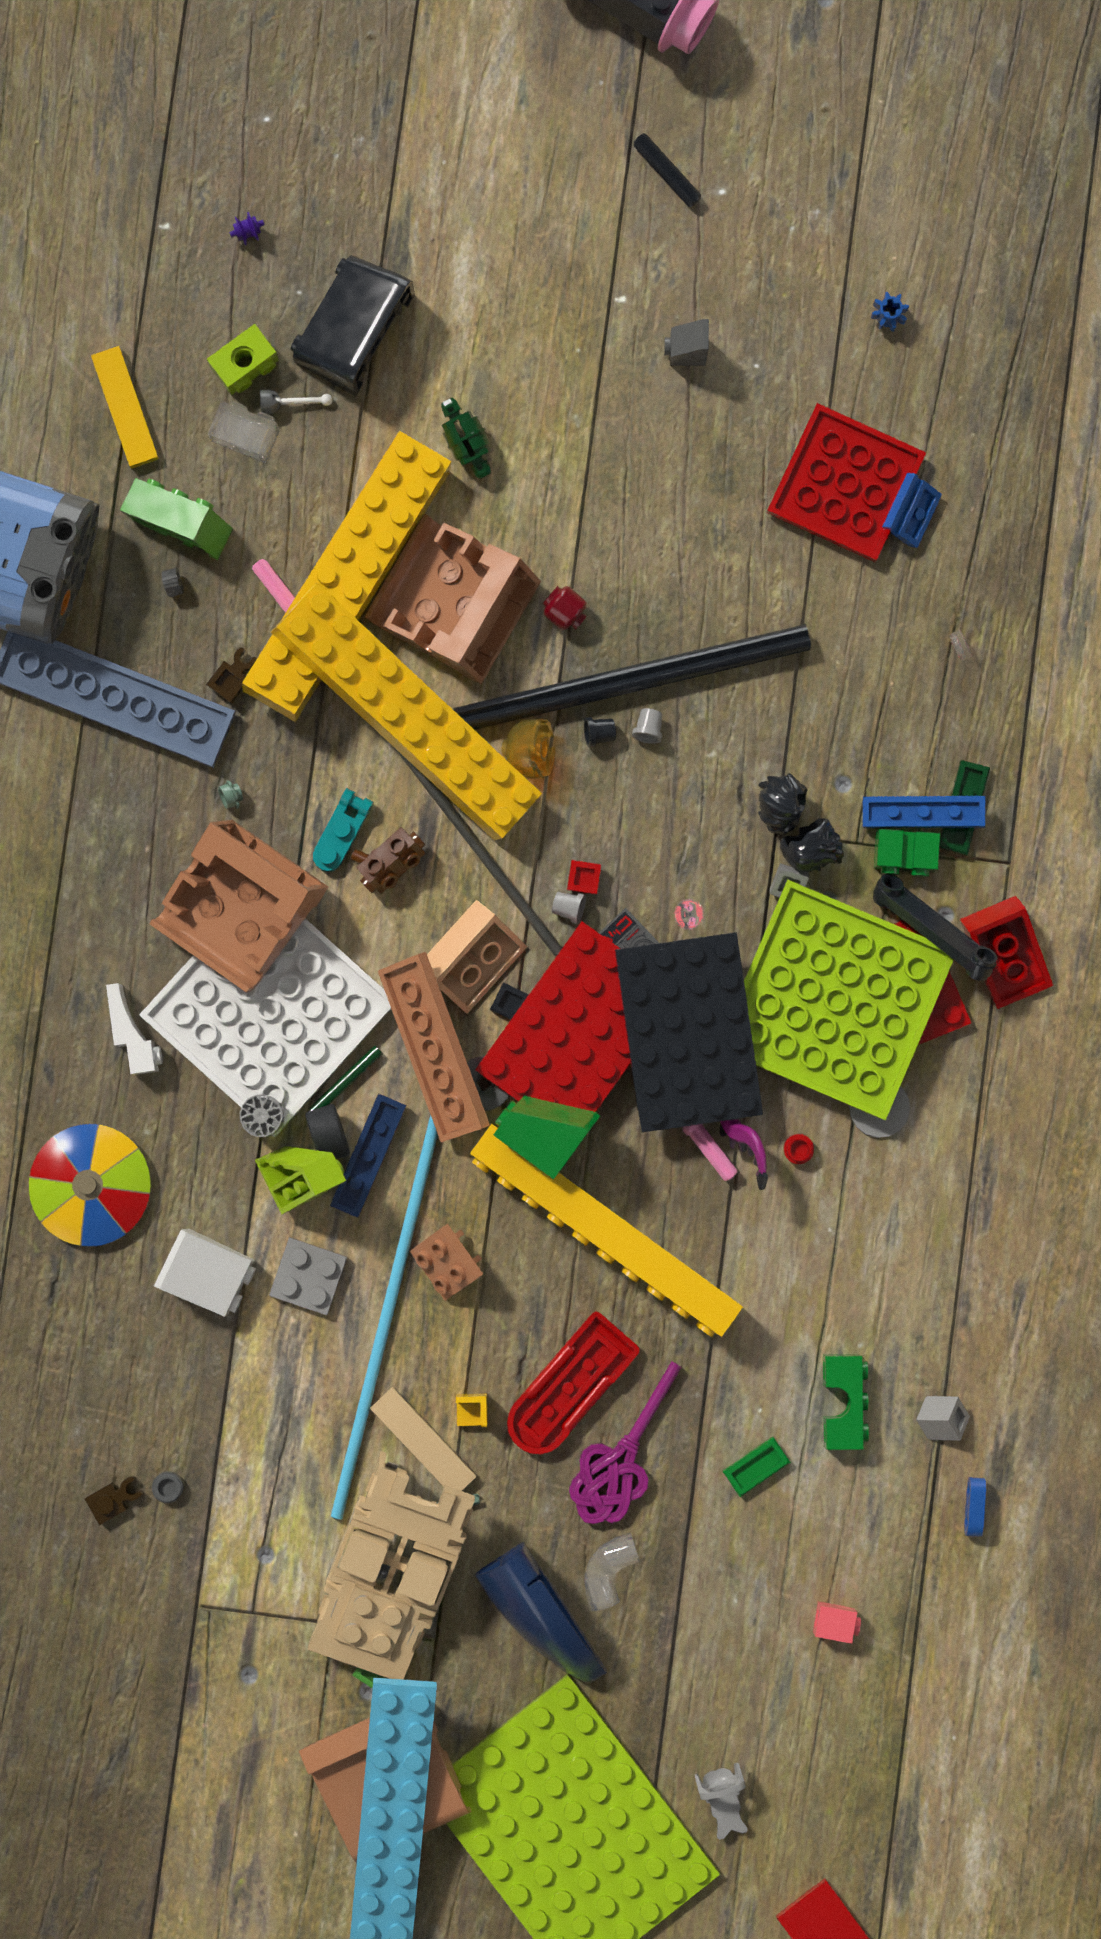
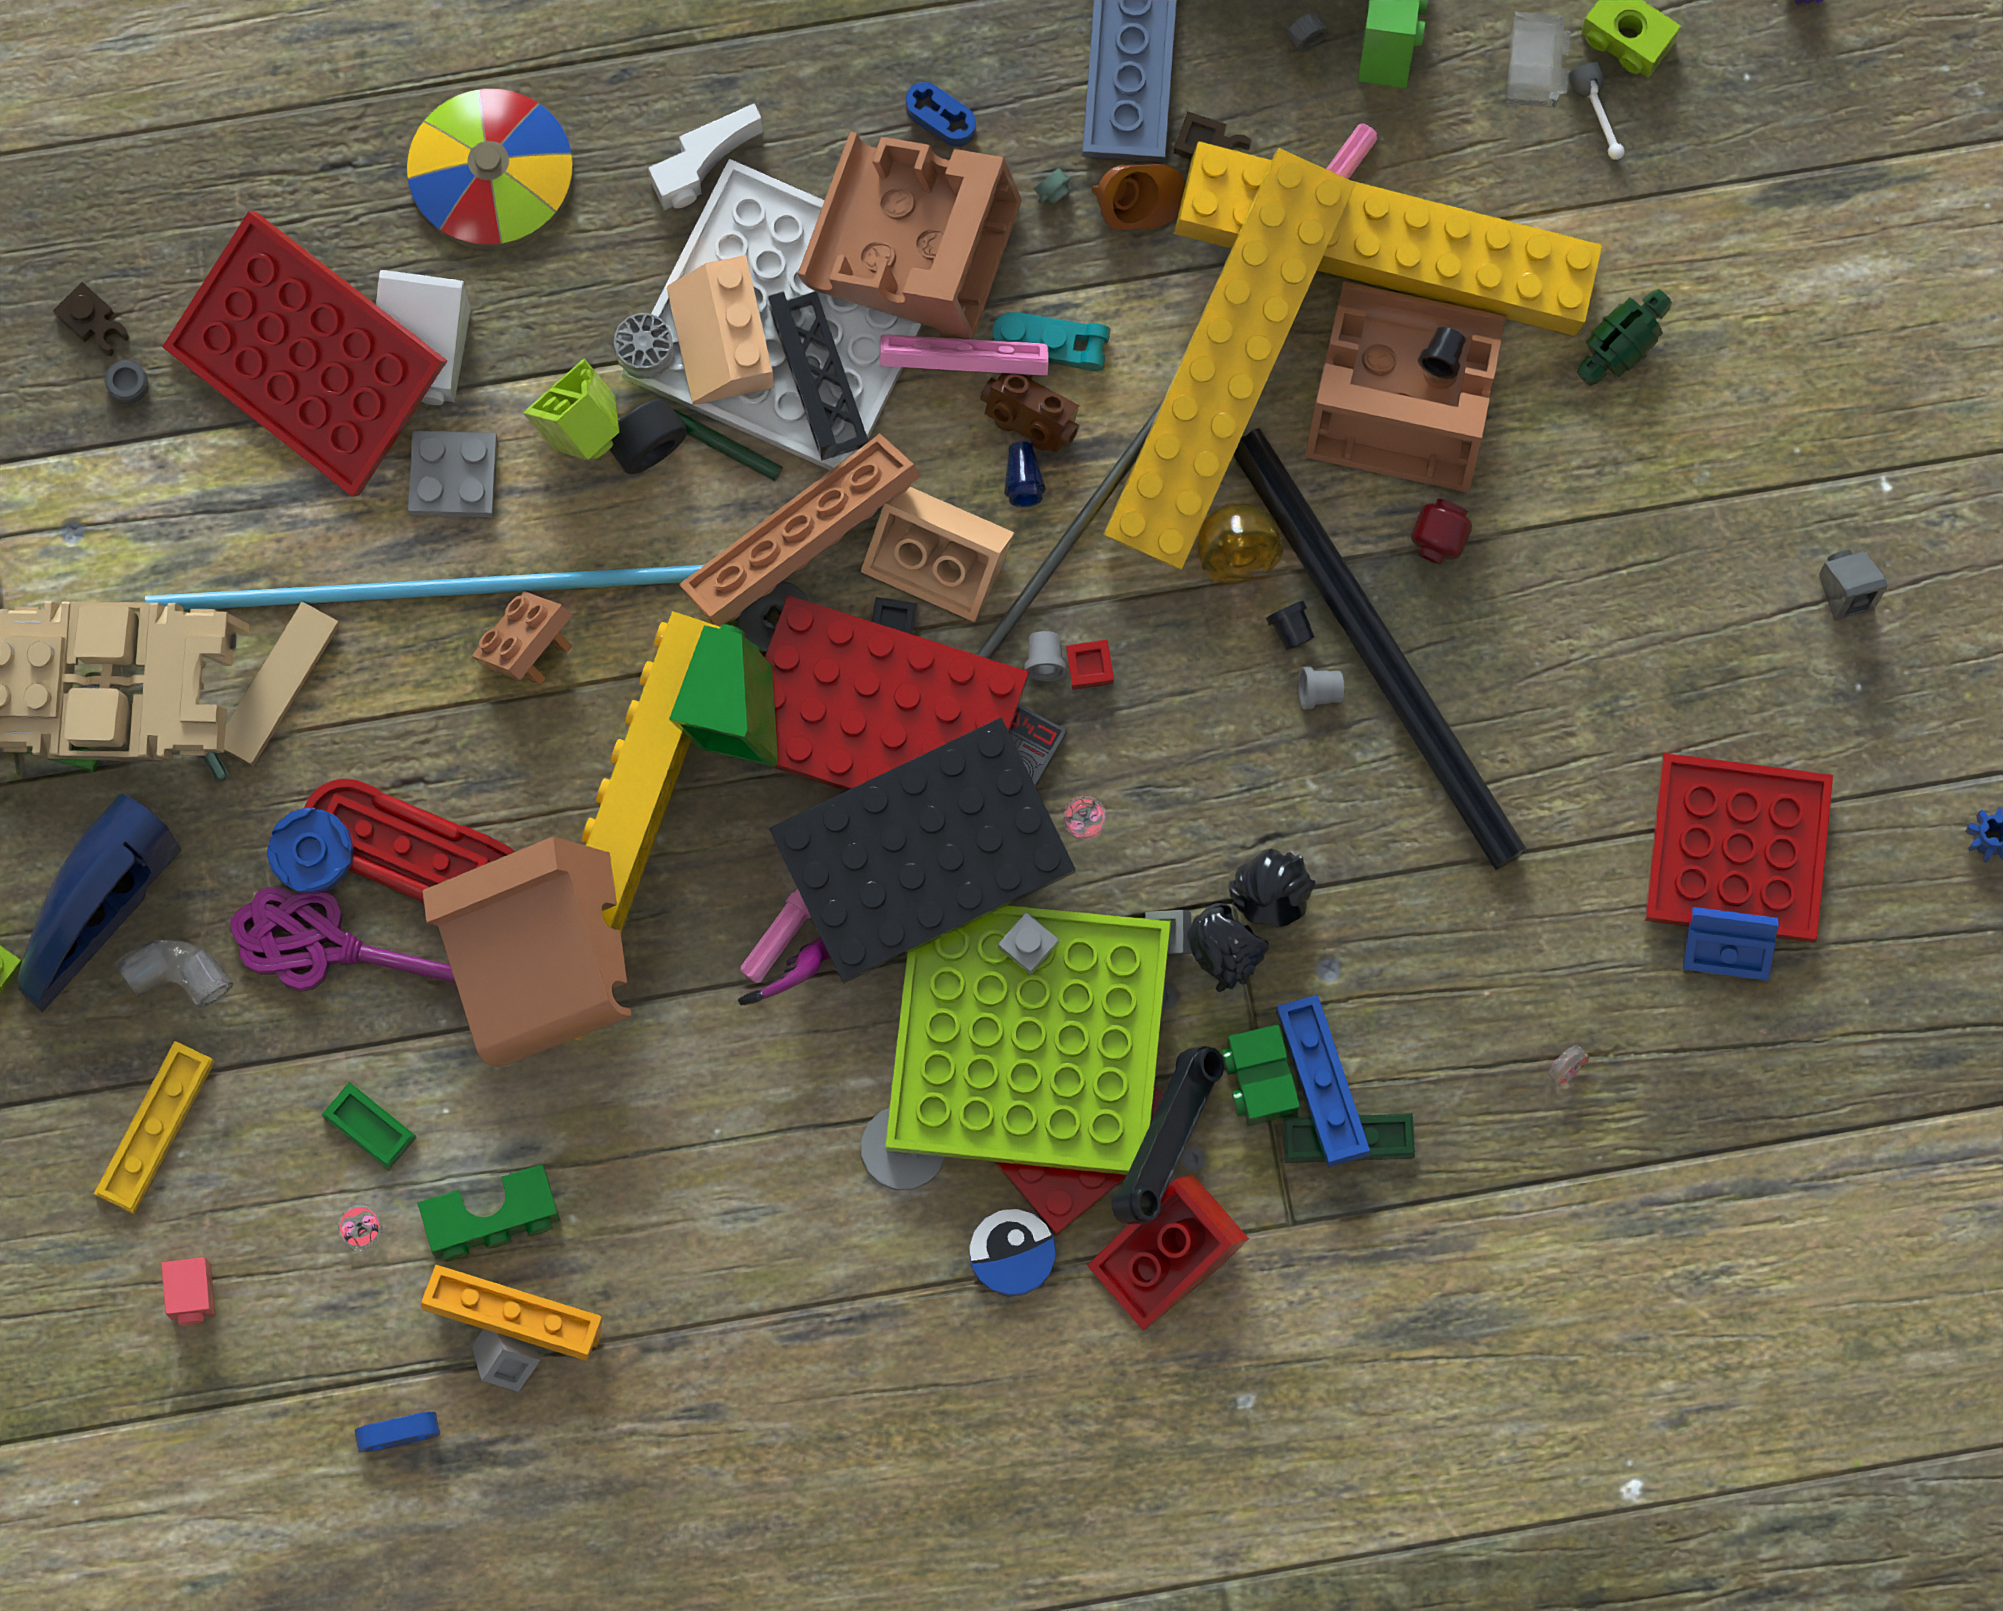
camera: 70 degrees right, 10 degrees down
black windscreen [290,255,415,397] -> none
dark blue plate [330,1093,407,1218] -> none
yellow panel [455,1393,488,1427] -> none
red plate [783,1134,814,1164] -> none
none -> yellow tile [94,1041,215,1215]
none -> red plate [162,211,448,497]
none -> blue tile [267,808,354,894]
none -> tile [338,1205,383,1250]
none -> light orange fence [421,1265,602,1361]
none -> nougat panel [422,836,632,1068]
none -> light nougat slope [666,255,774,405]
none -> black fence [768,291,869,461]
none -> bright pink tile [880,334,1048,375]
none -> blue beam [906,82,976,147]
none -> tile [969,1209,1056,1297]
none -> light grey plate [998,913,1059,975]
none -> clear blue cone [1004,442,1046,507]
none -> dark orange piece [1092,164,1186,230]
none -> black piece [1418,327,1466,379]

